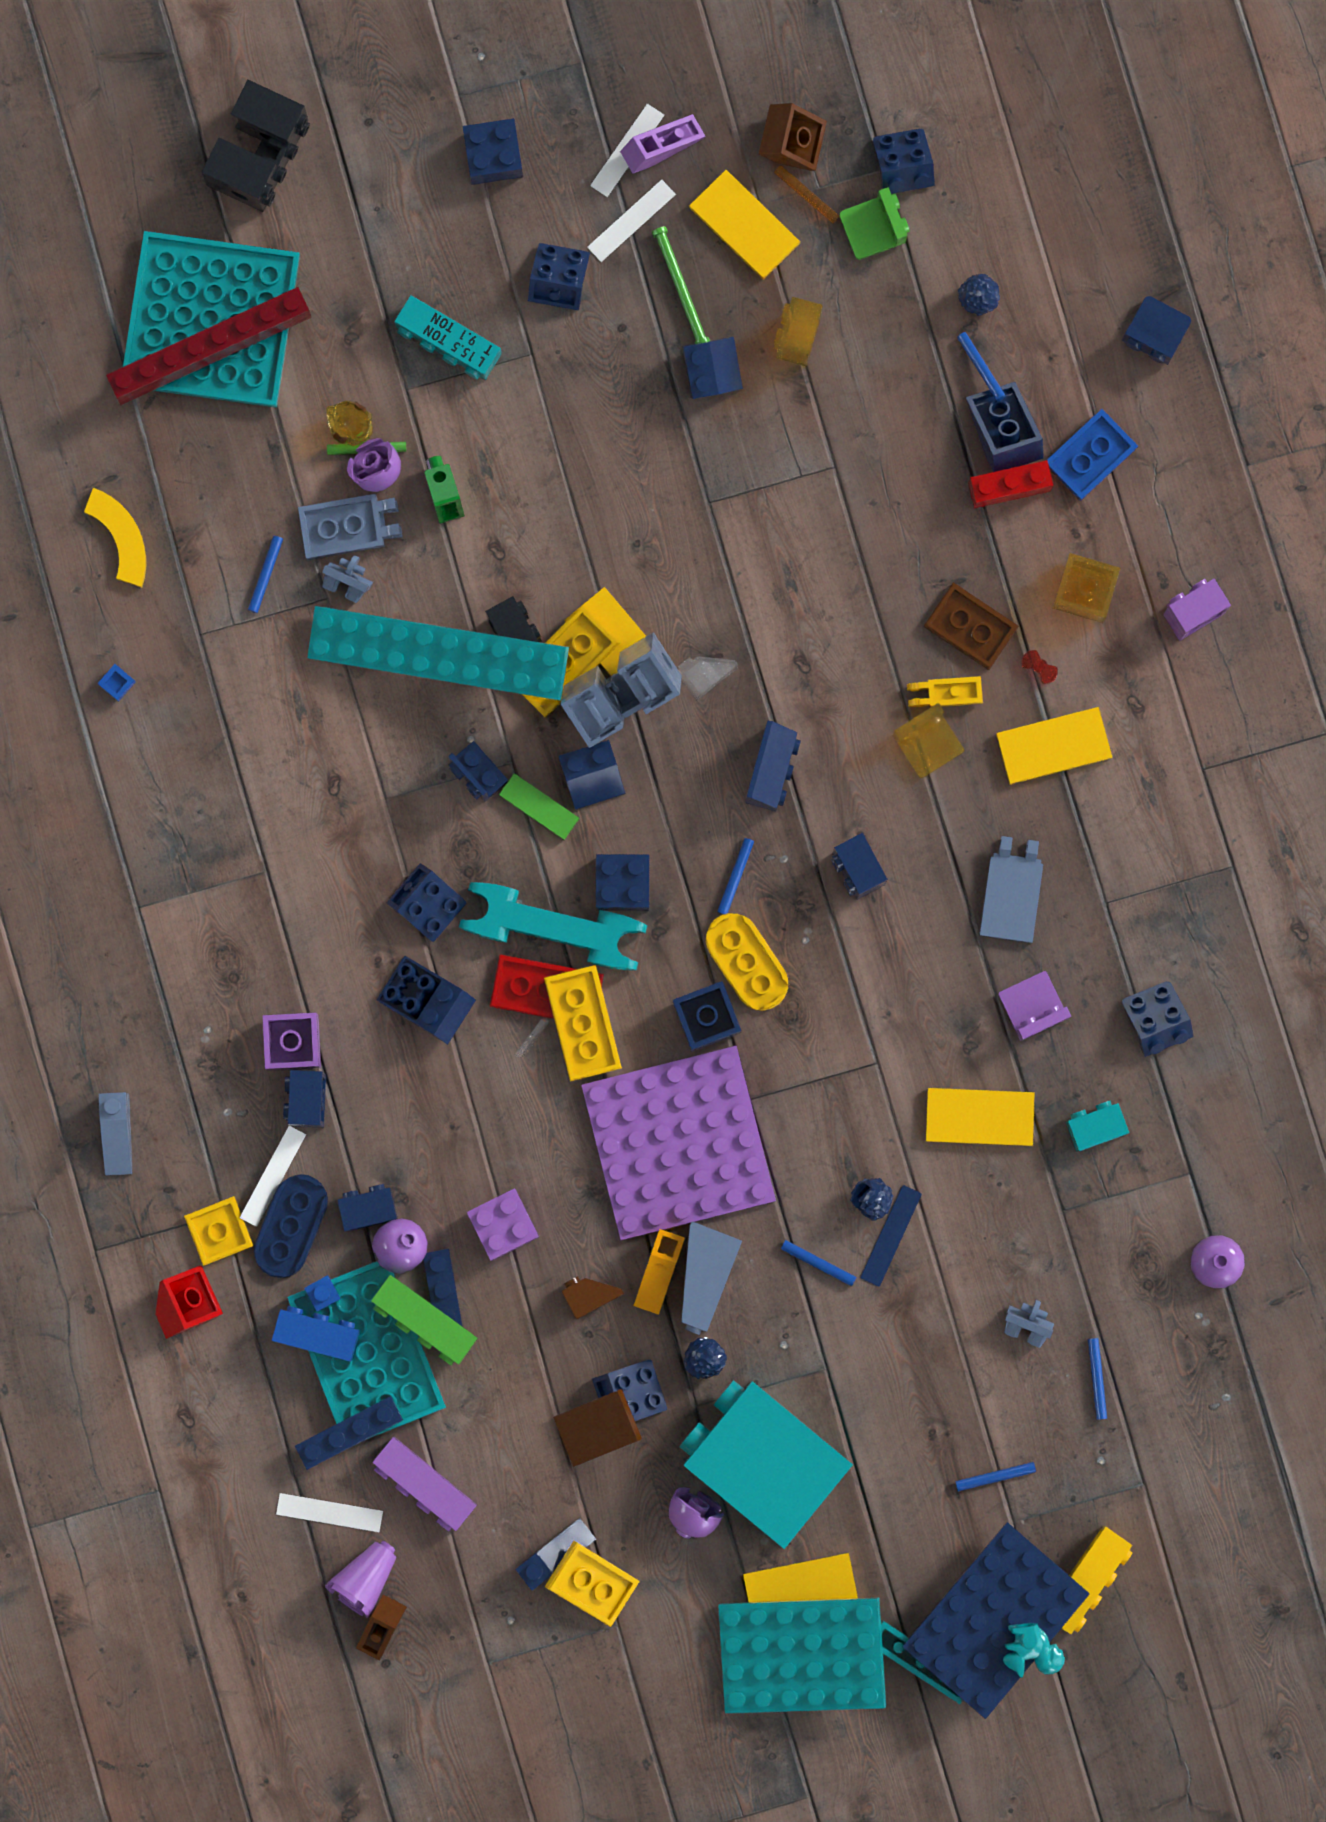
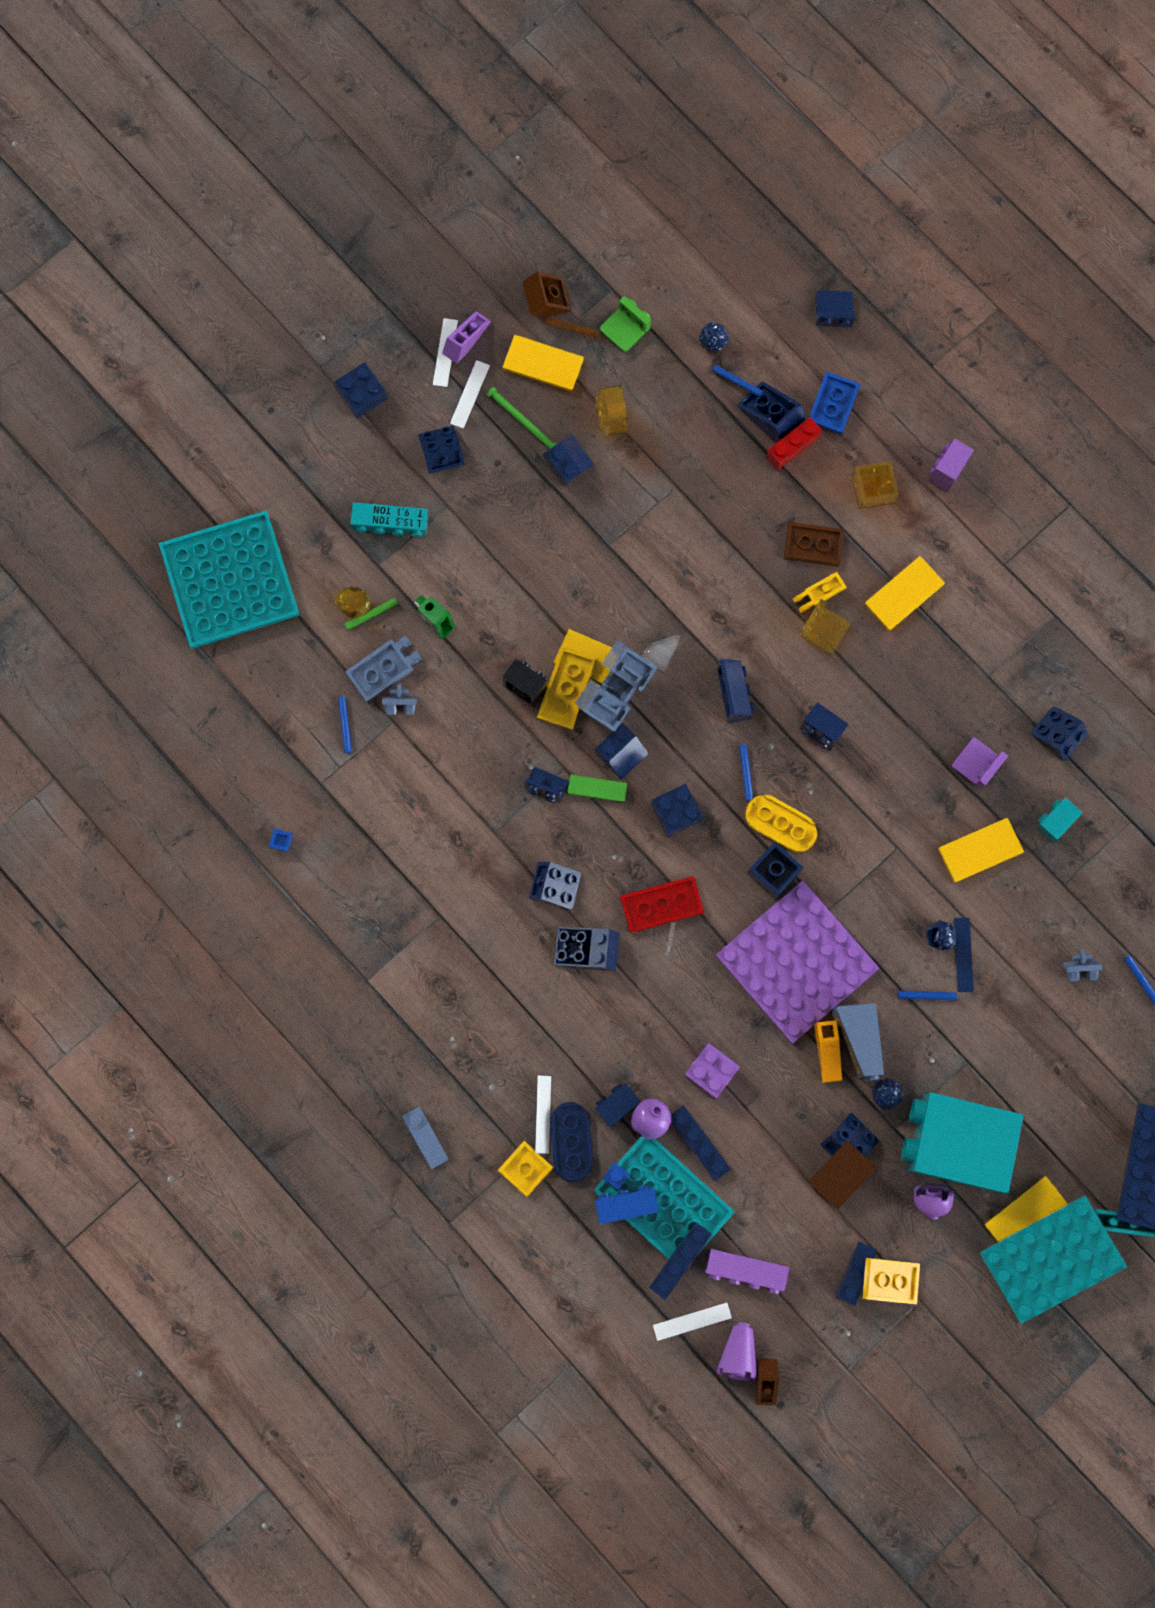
camera: 30 degrees left, 5 degrees down
yellow tile [84,488,146,588] -> none
dark red brick [106,287,312,405] -> none
red slope [155,1265,223,1339] -> none
black piece [202,79,310,212] -> none
medium lavender brick [263,1013,321,1071] -> none
dark blue brick [283,1070,326,1128] -> none
teal plate [307,606,569,700] -> none
medium lavender cylinder [347,438,401,492] -> none
bright green brick [371,1275,478,1366] -> none
teal piece [459,882,647,971] -> none
yellow tile [544,965,622,1082] -> none
reddish brown slope [562,1276,624,1319] -> none
dark blue bracket [873,129,935,194] -> none
blue bar [955,1462,1036,1492] -> none
sand blue tile [979,836,1043,943] -> none
clear red piece [1022,650,1058,684] -> none

